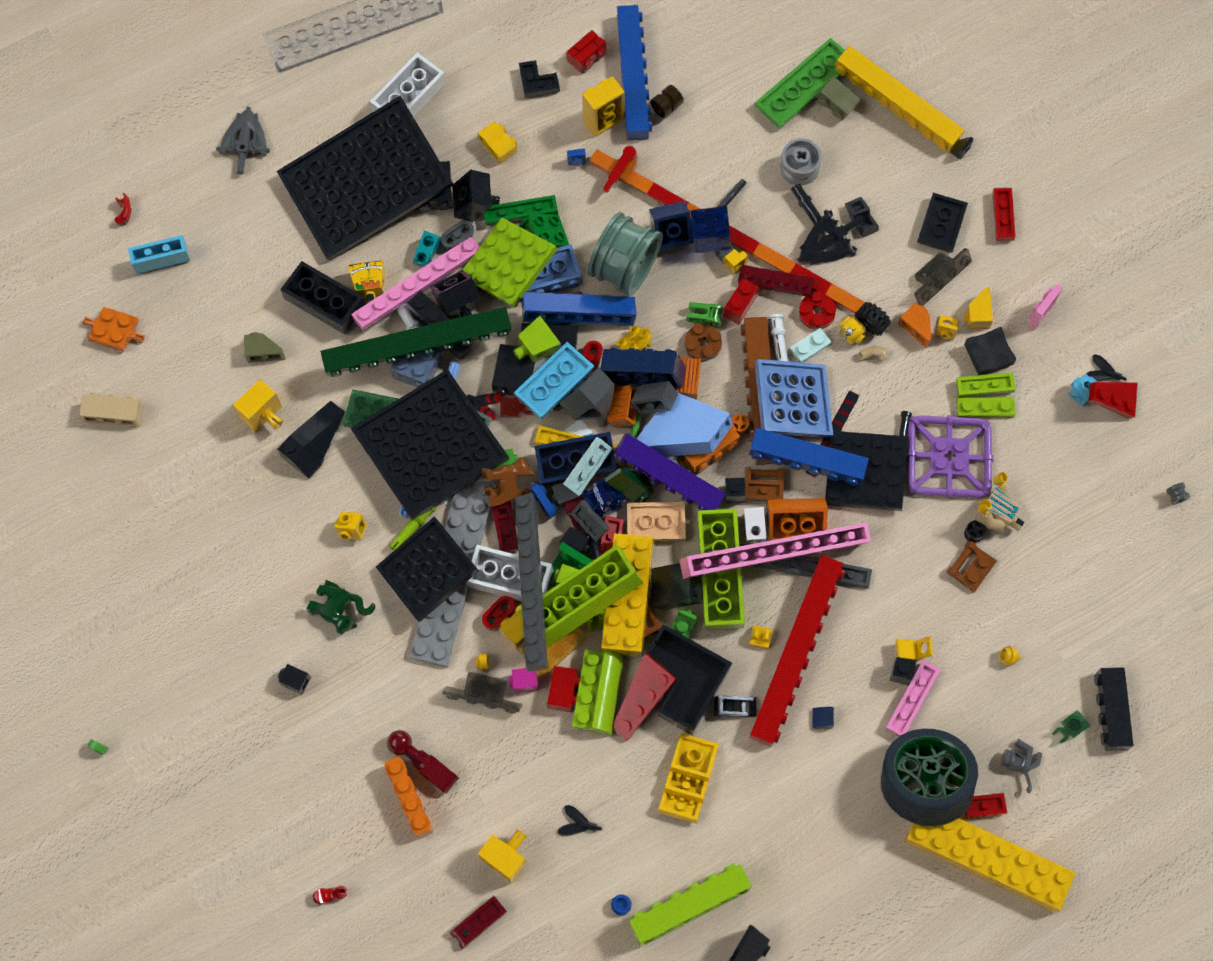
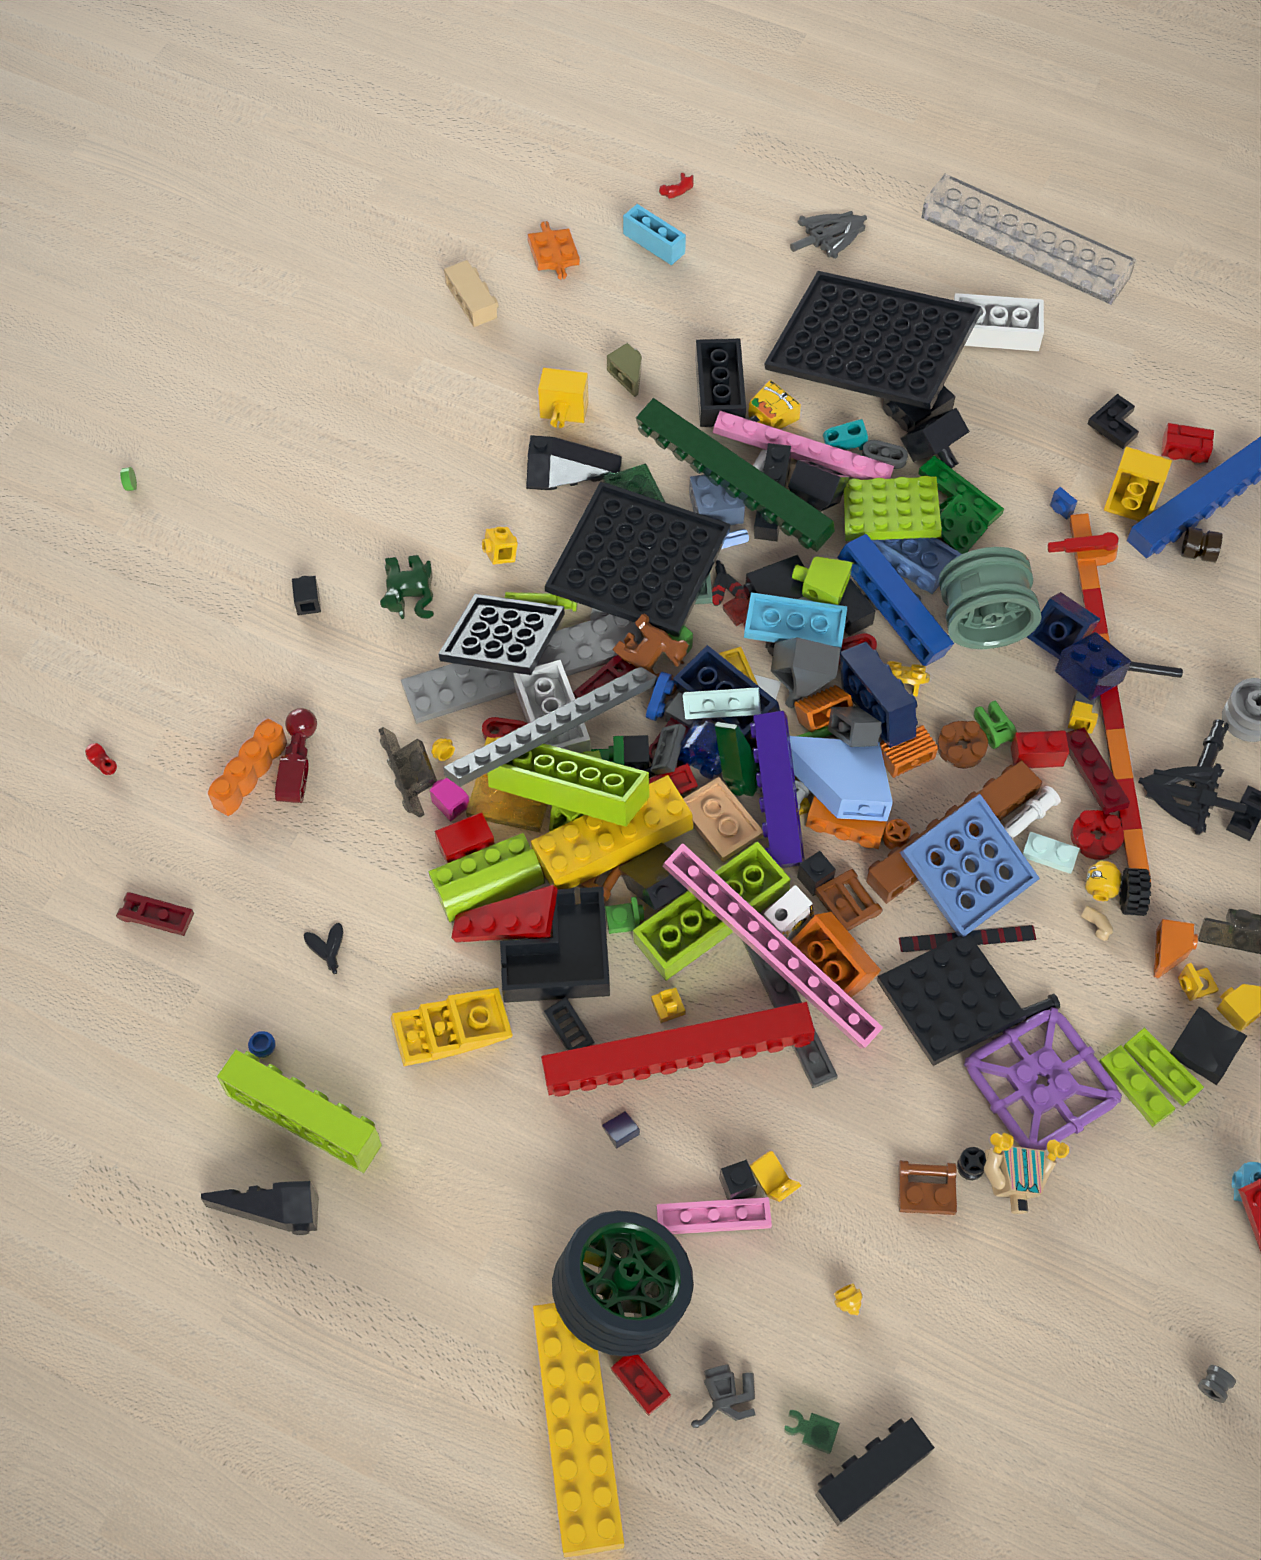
camera: 55 degrees right, 10 degrees down
yellow brick [477,121,518,164] -> none
yellow brick [478,829,528,884] -> none
blue brick [749,428,869,486] -> none

